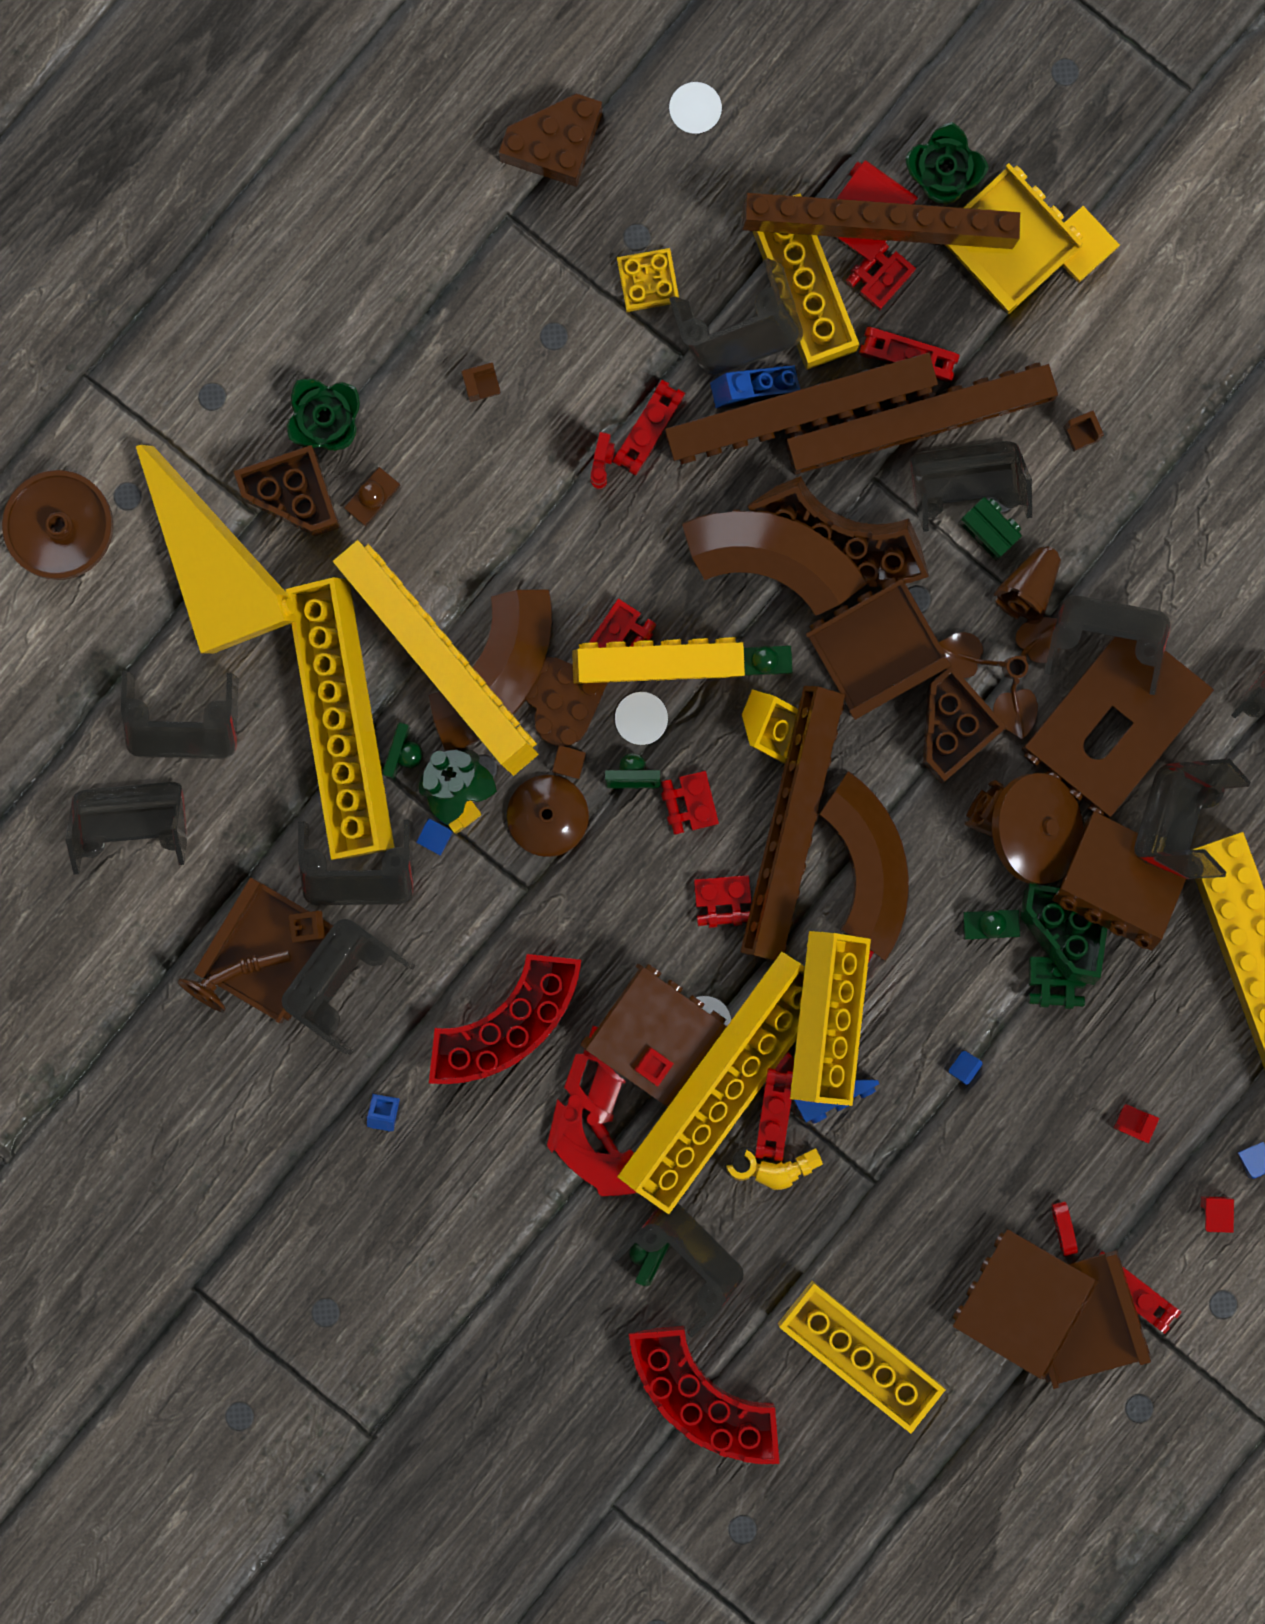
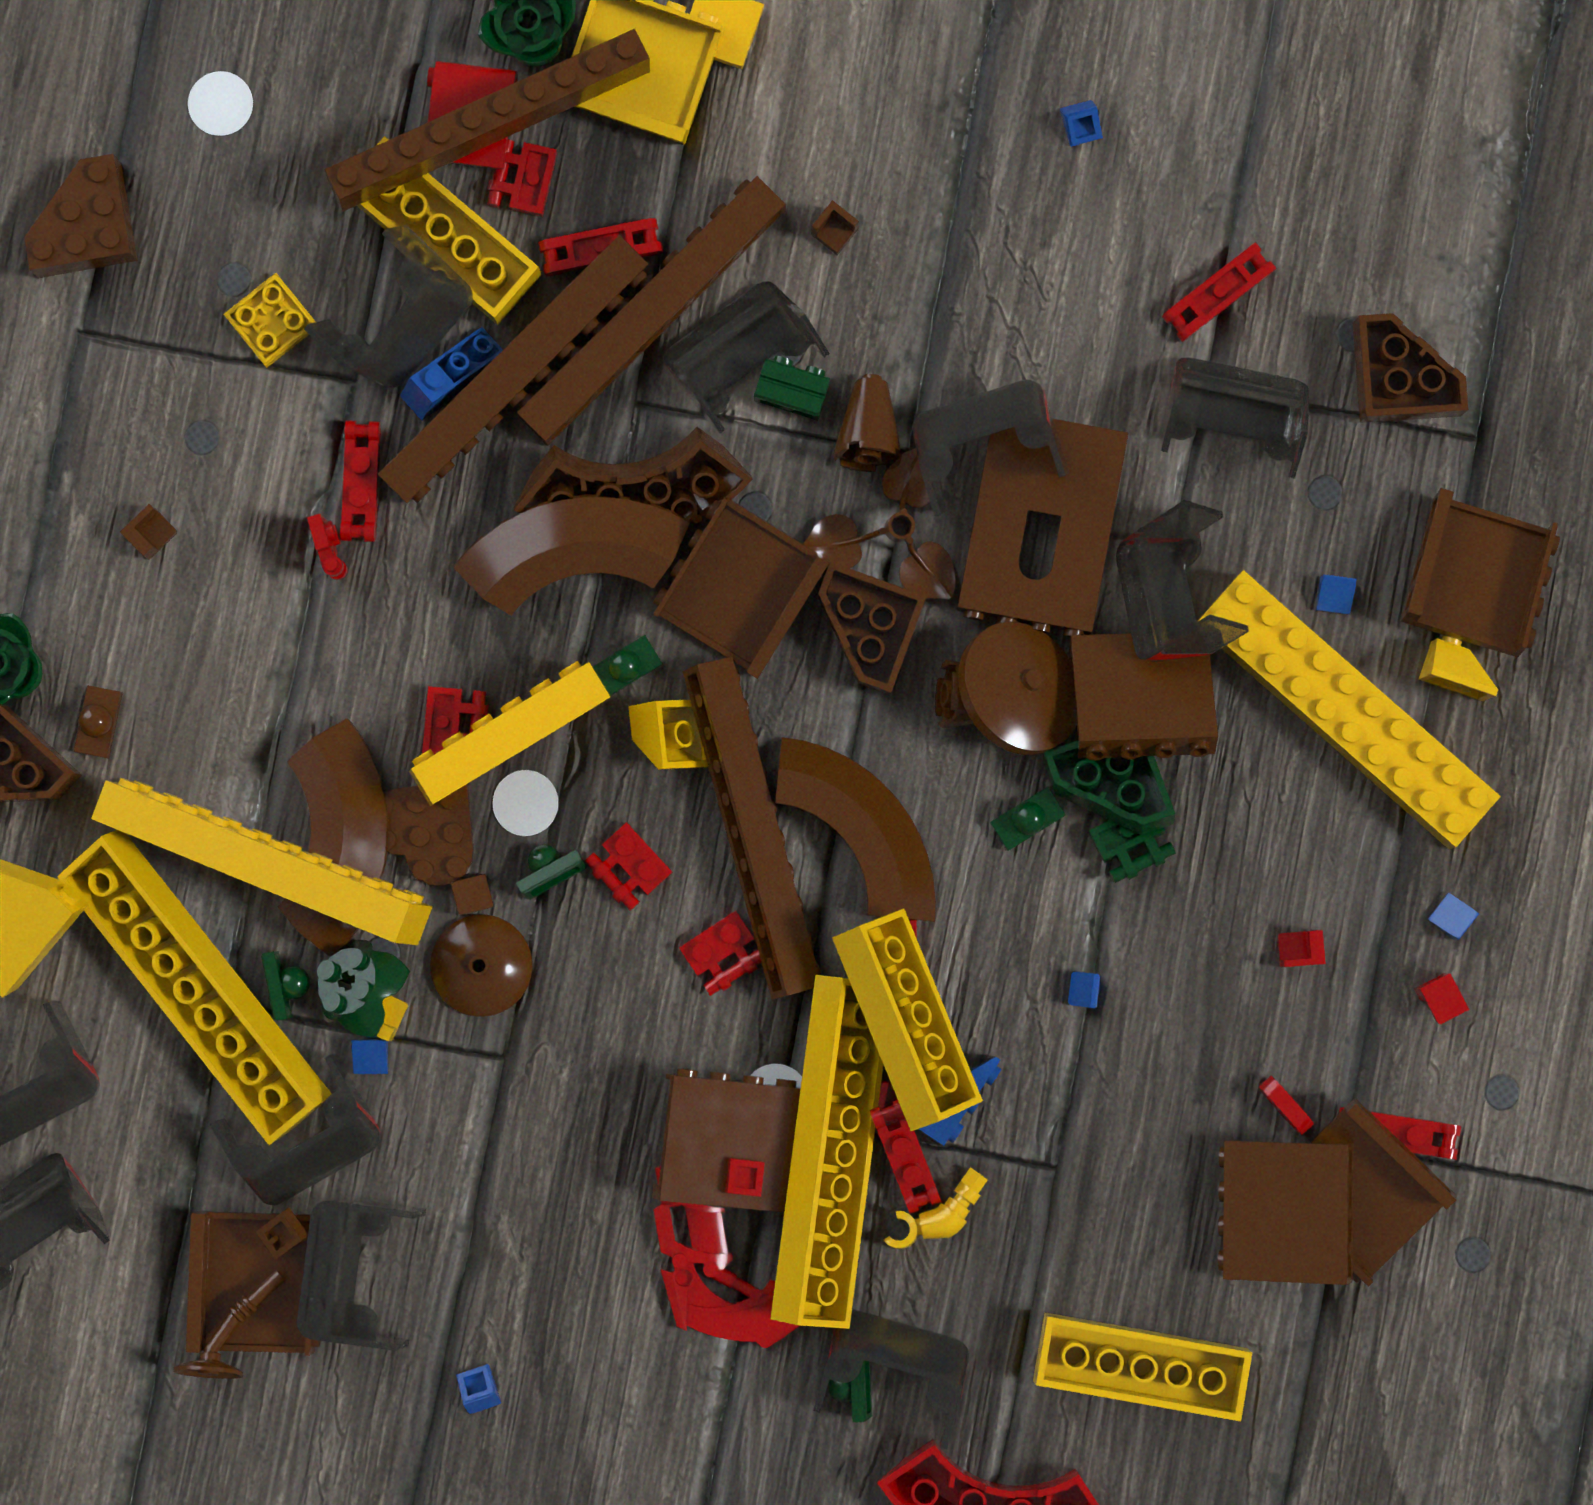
camera: 30 degrees left, 0 degrees up
red brick [429,954,582,1084] -> none

